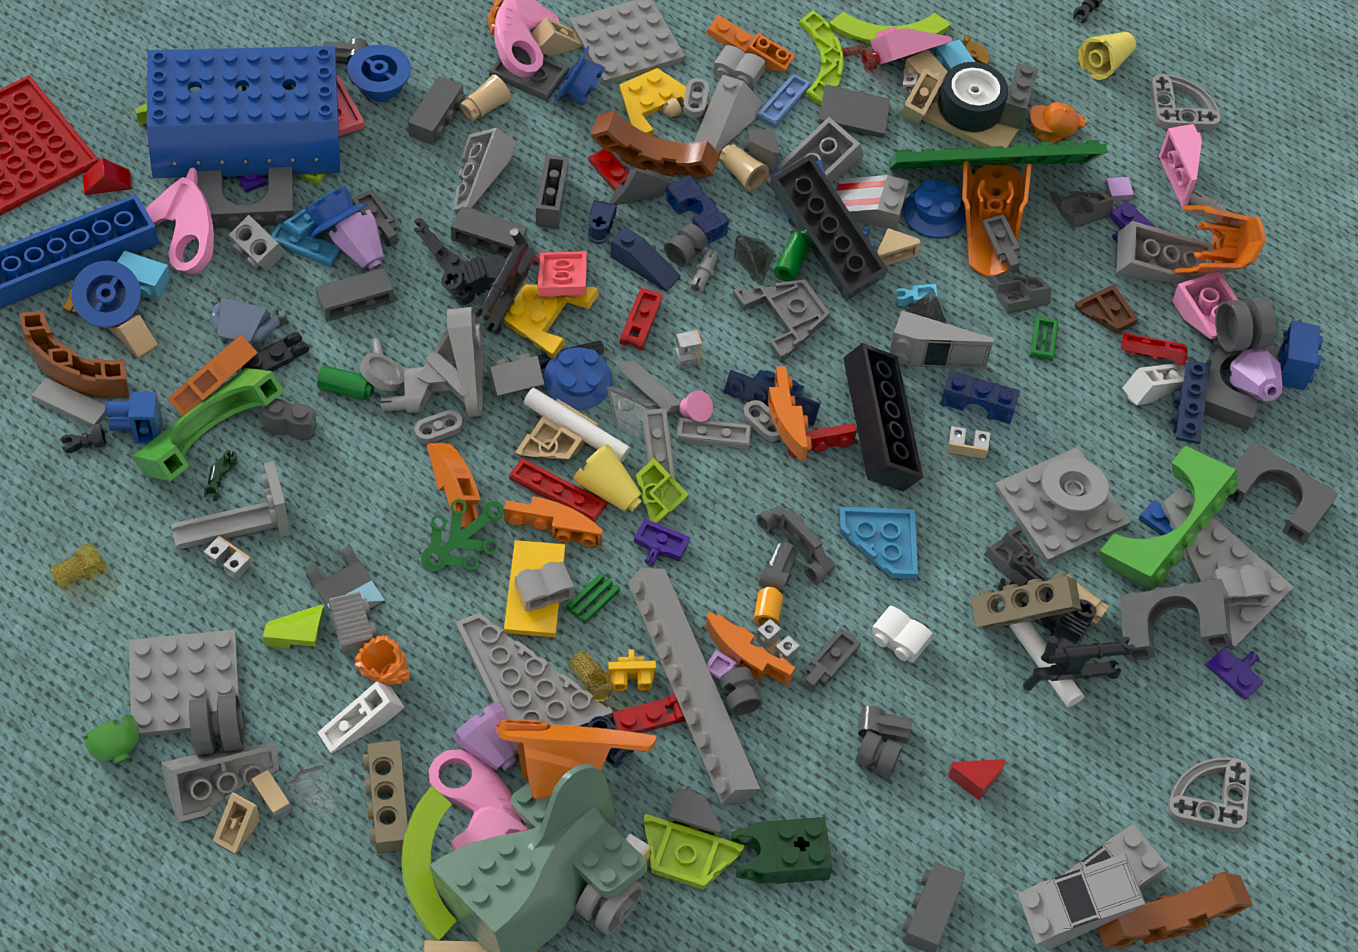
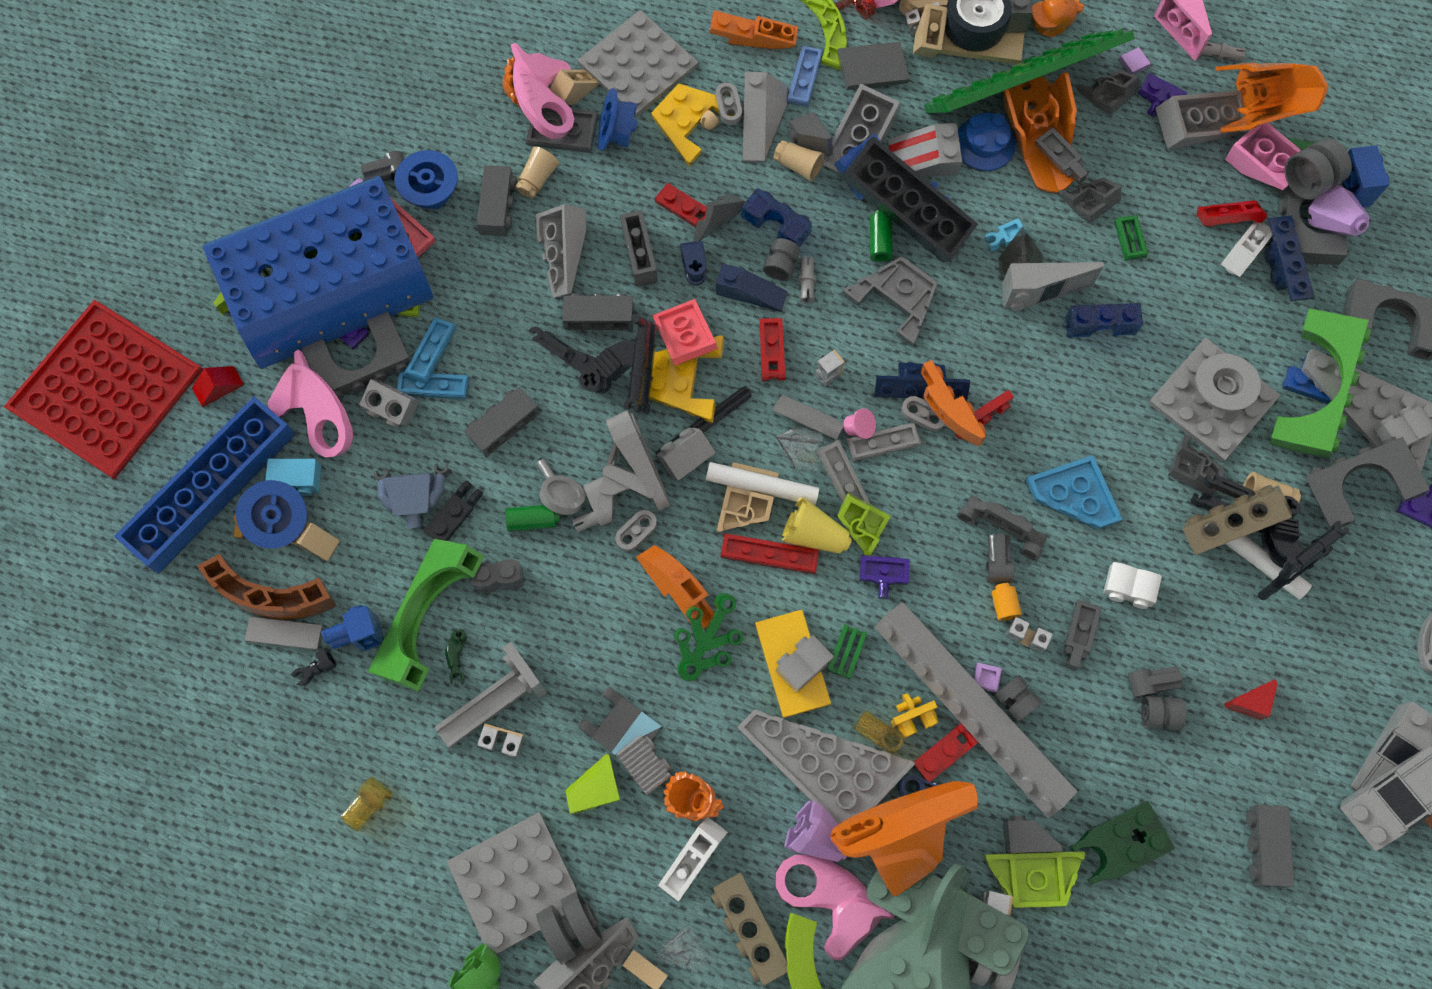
camera: 15 degrees left, 15 degrees up
orange slope [167,335,258,416] -> none
blue piece [304,186,368,238] -> none
lavender cone [329,210,385,270] -> none
dark grey hinge [352,190,398,247] -> none
orange slope [504,496,603,547] -> none
blue piece [544,347,612,410] -> none
dark orange brick [590,110,720,179] -> none
orange slope [705,612,795,686] -> none
light grey brick [713,45,765,89] -> none
clear smoke slope [734,234,777,285] -> none
black brick [843,343,924,492] -> none
tan slope [877,228,921,266] -> none
piece [947,426,990,459] -> none
reddish brown wing [1074,284,1138,333] -> none

